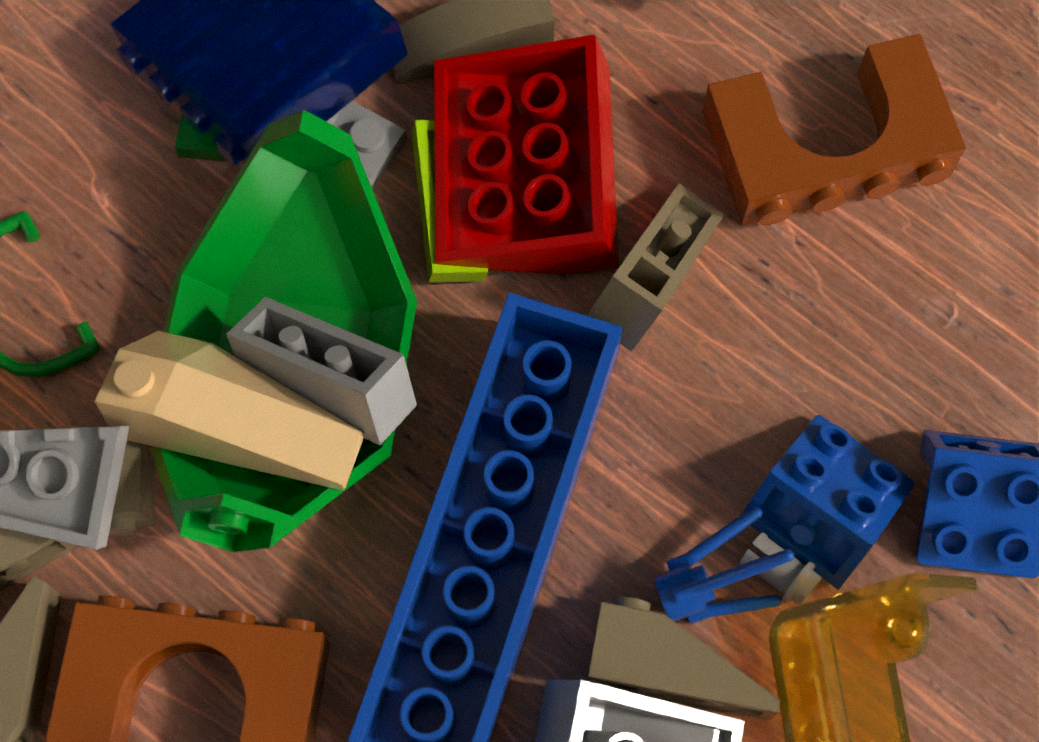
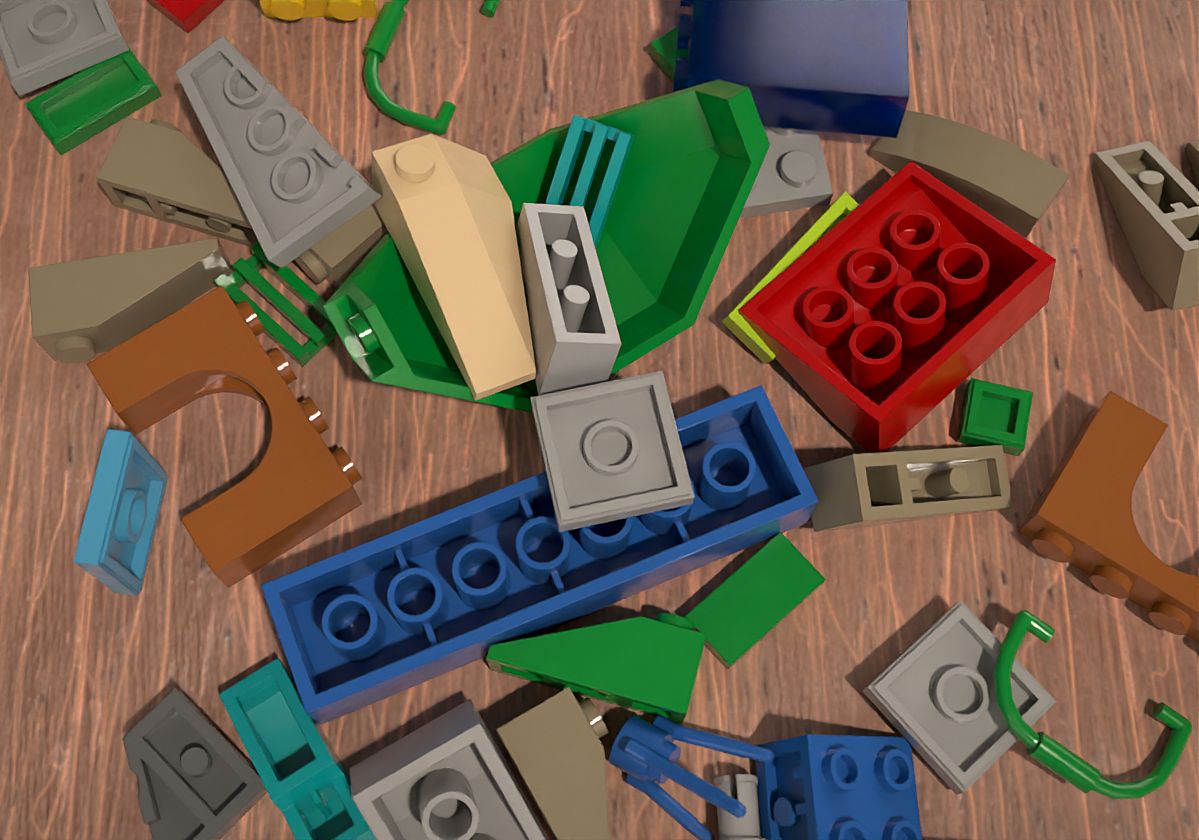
camera: 45 degrees right, 0 degrees up
none -> green tile [214,242,338,367]
none -> green slope [486,613,707,724]
none -> light grey plate [530,371,694,532]
none -> teal tile [545,115,635,250]
none -> green tile [685,532,826,670]
none -> light grey plate [862,600,1056,795]
none -> green tile [956,378,1033,456]
none -> green piece [993,610,1192,800]

